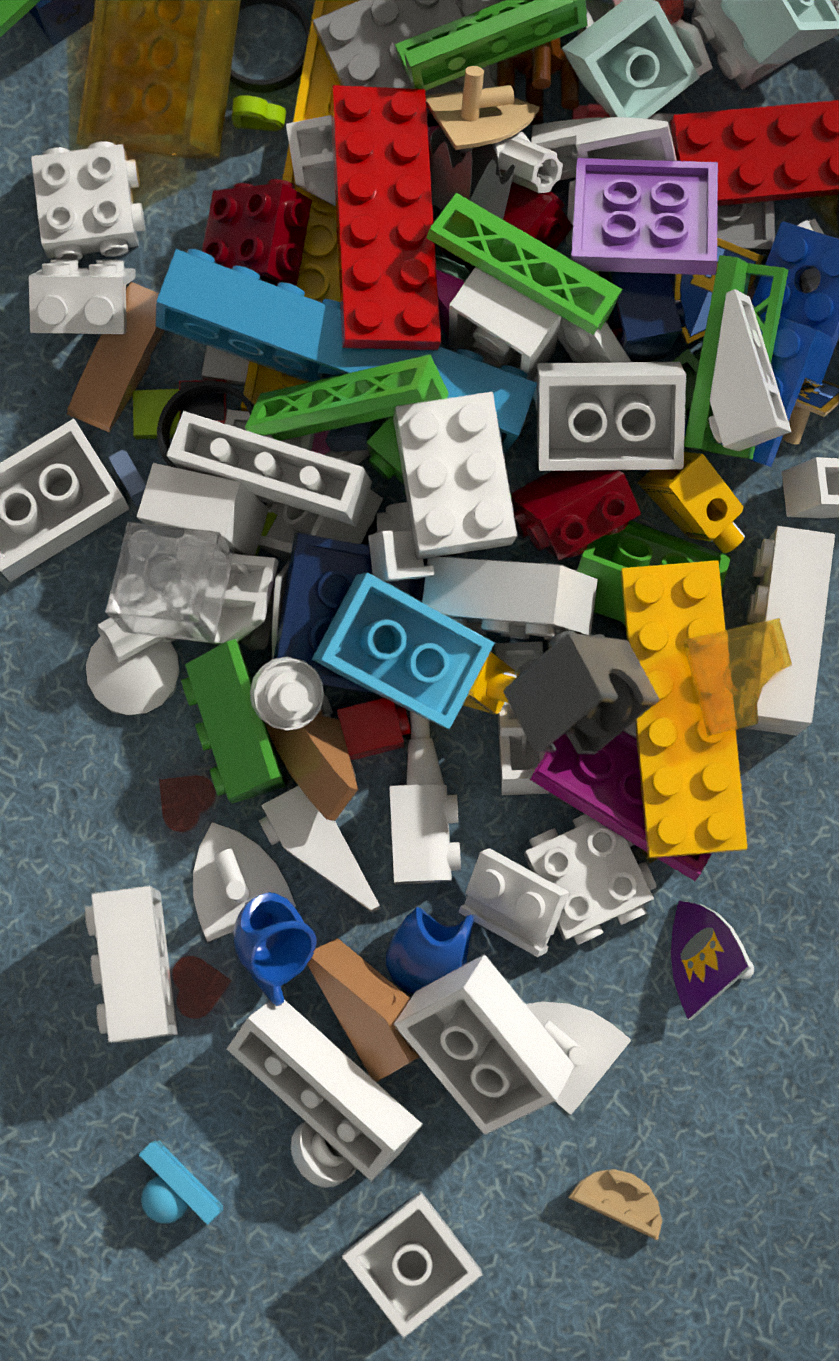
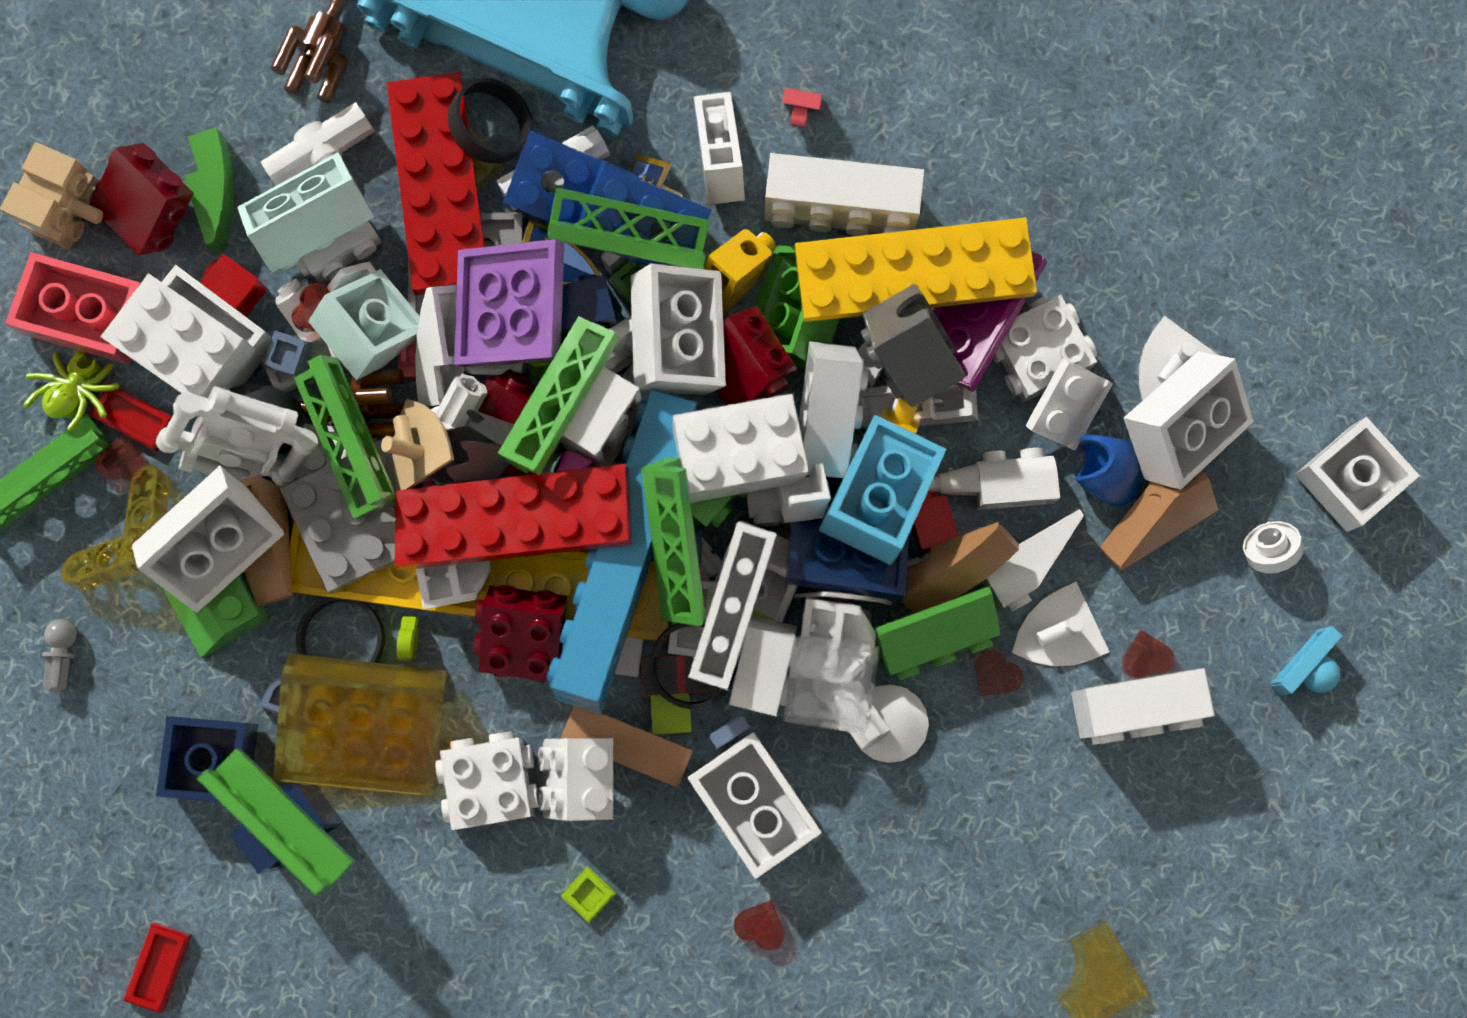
camera: 90 degrees left, 0 degrees up
white brick [227,1000,422,1181] -> none
blue piece [233,892,316,1007] -> none
white plate [250,657,324,730] -> none
tan plate [568,1169,662,1241] -> none
dark purple shield [671,900,754,1020] -> none
clear yellow tile [683,618,792,736] -> none
white slope [709,289,792,452] -> none

